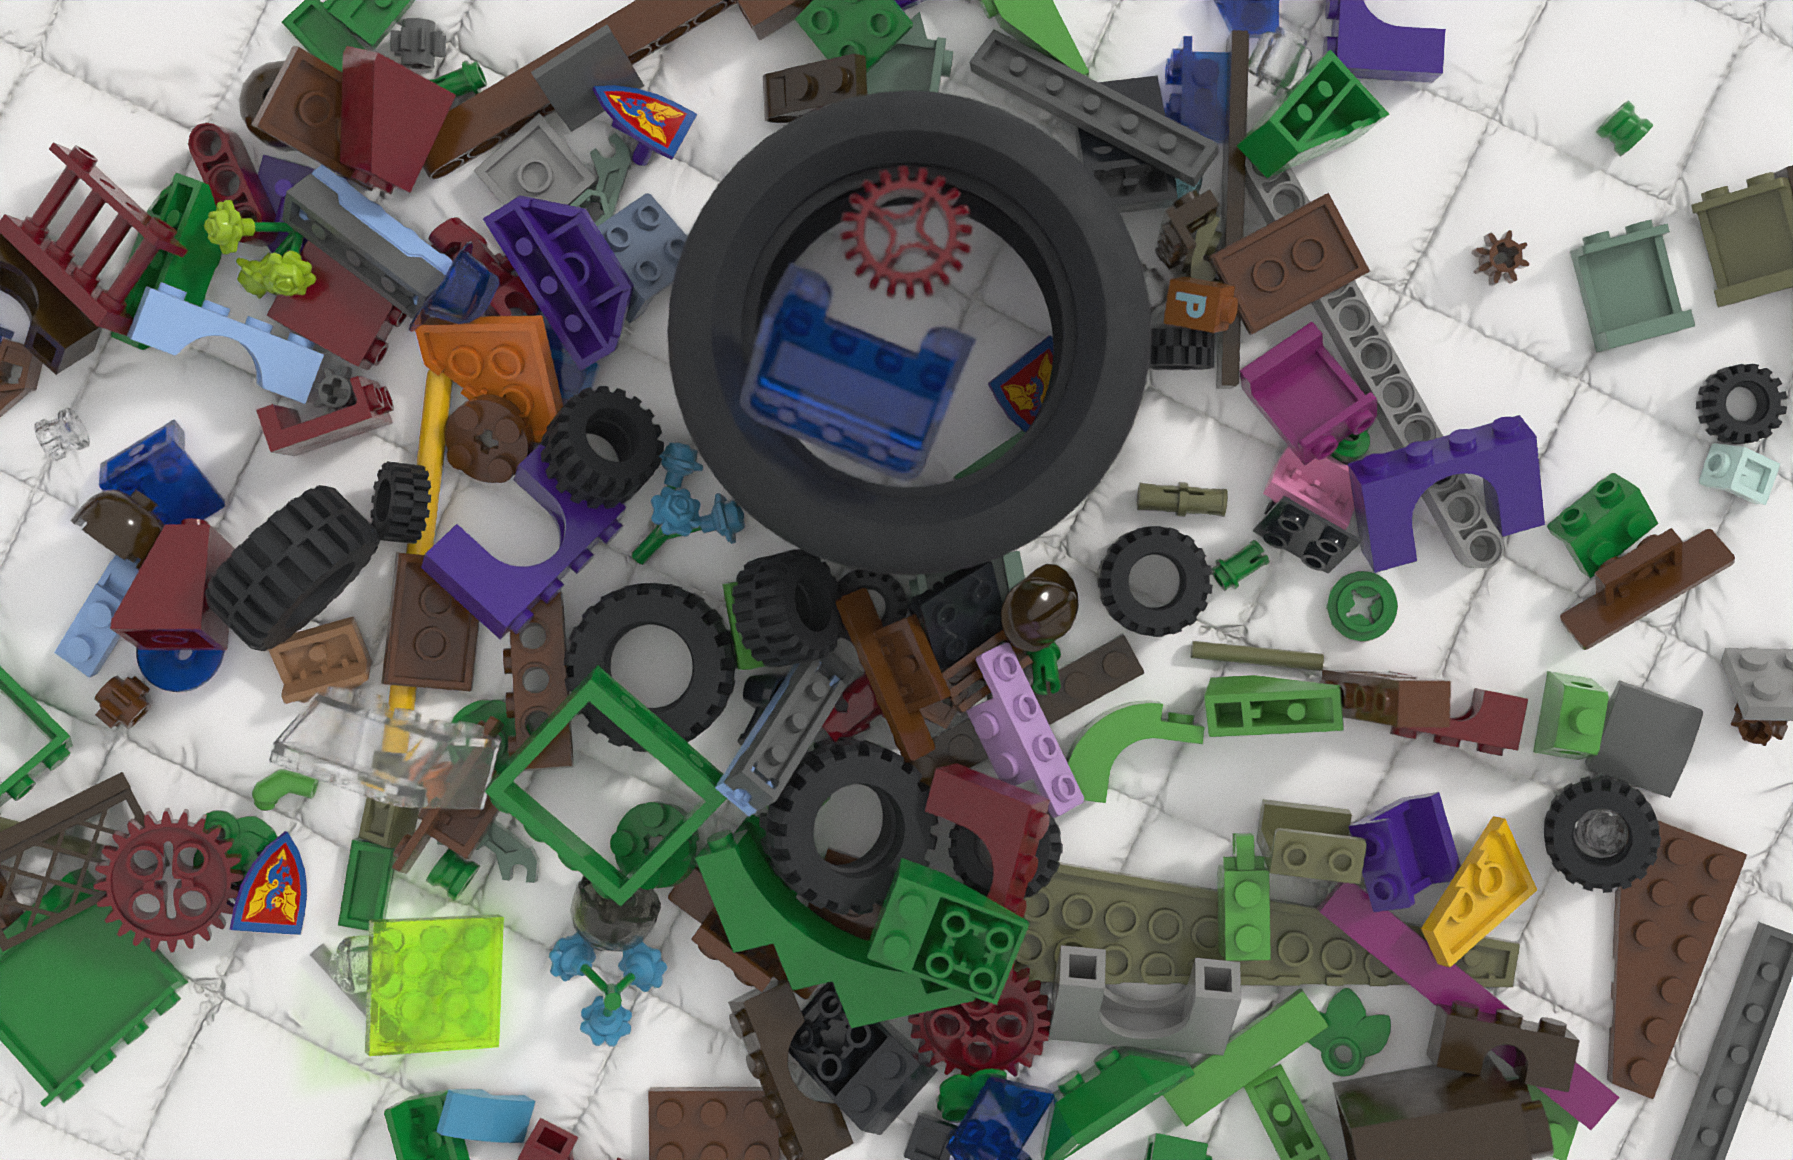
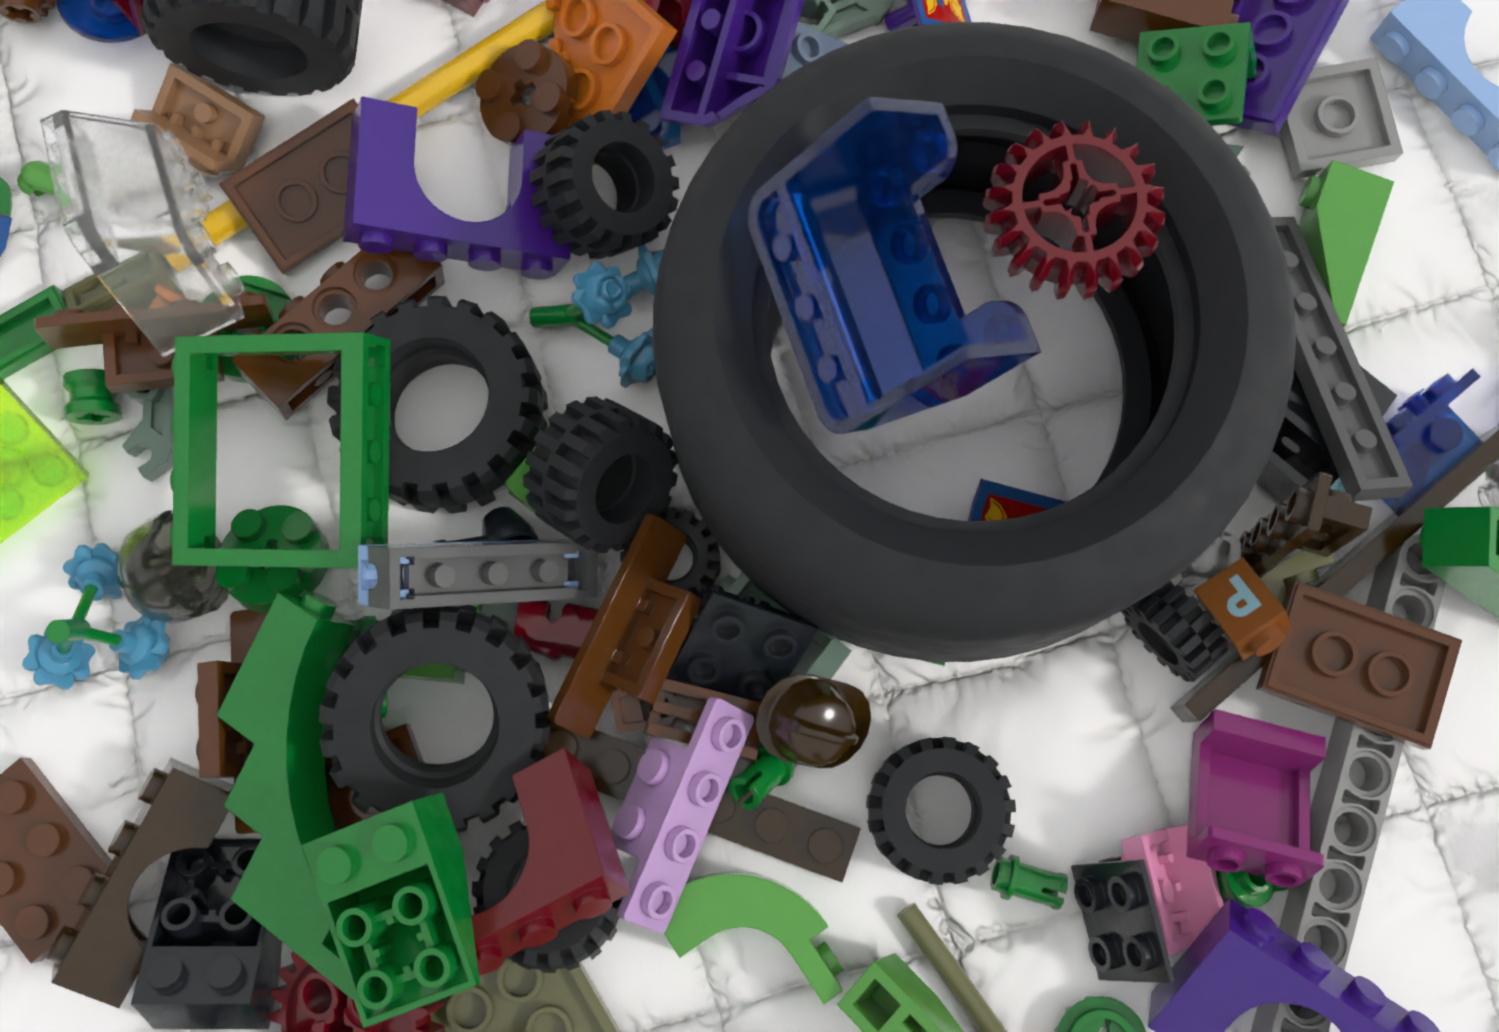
camera: 55 degrees right, 10 degrees down
black tyre [370,461,431,544] -> none
olive pin [1136,482,1228,517] -> none

